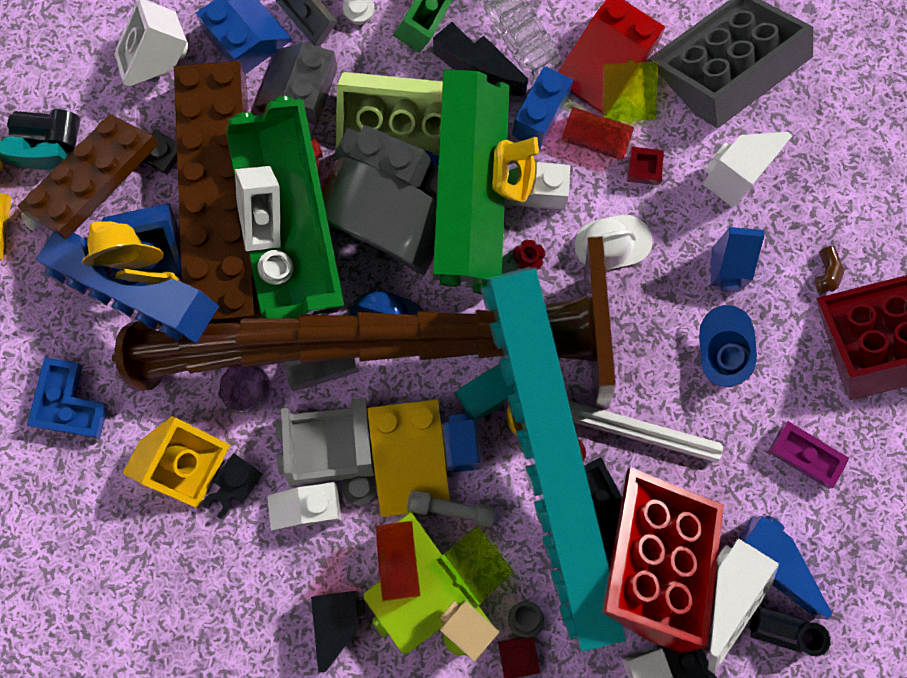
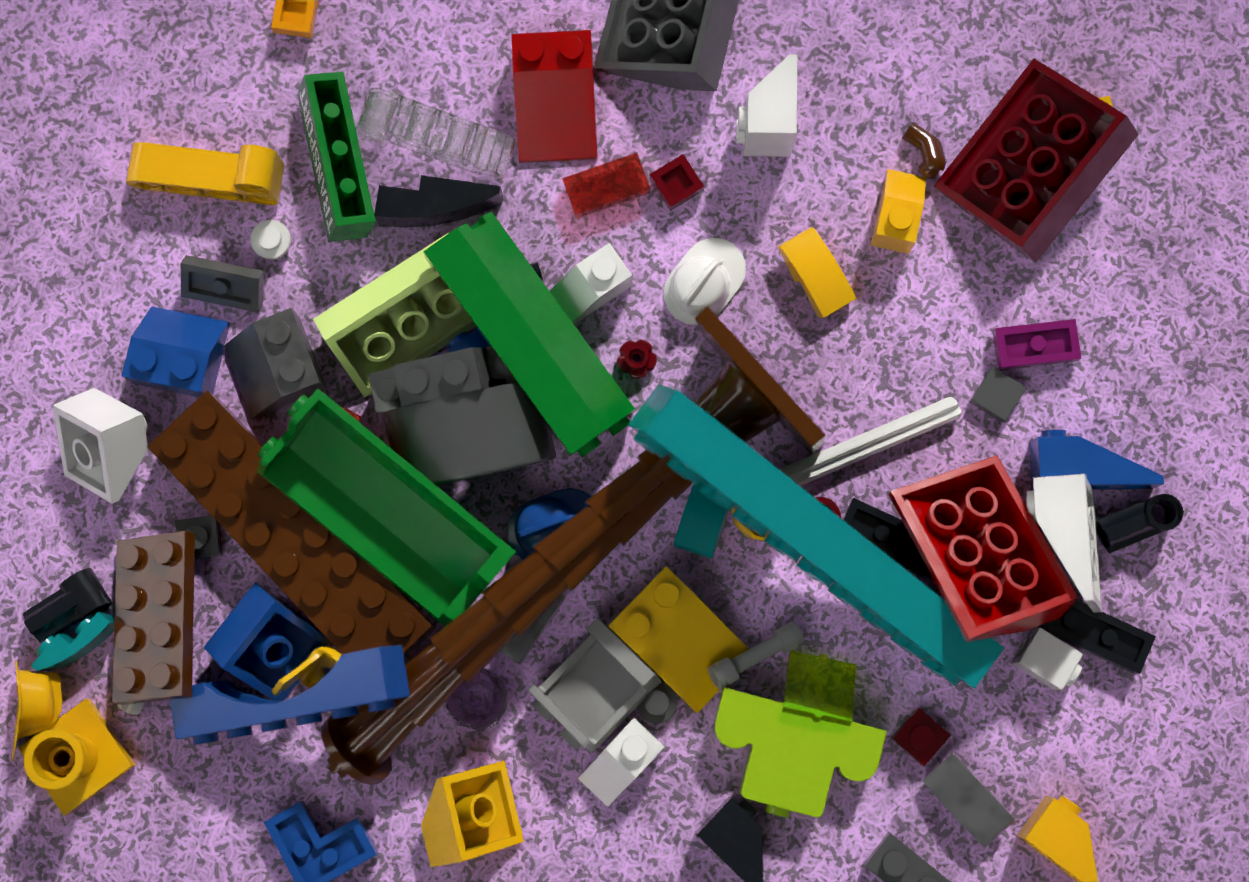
camera: 30 degrees left, 5 degrees up
yellow piece [82,221,164,269] -> none
black plate [202,453,263,520] -> none
white slope [235,166,281,251] -> none
white plate [258,250,293,285] -> none
clear red slope [376,521,421,601] -> none
tan brick [440,600,500,662] -> none
blue brick [442,414,483,473] -> none
yellow piece [492,137,539,202] -> none
dark grey plate [508,601,544,639] -> none
blue brick [512,66,573,149] -> none
clear neon green piece [602,59,658,124] -> none
blue piece [699,305,757,387] -> none
blue slope [710,227,764,292] -> none
none -> yellow slope [777,227,857,318]
none -> yellow slope [870,169,926,254]
none -> dark grey tile [969,366,1027,423]

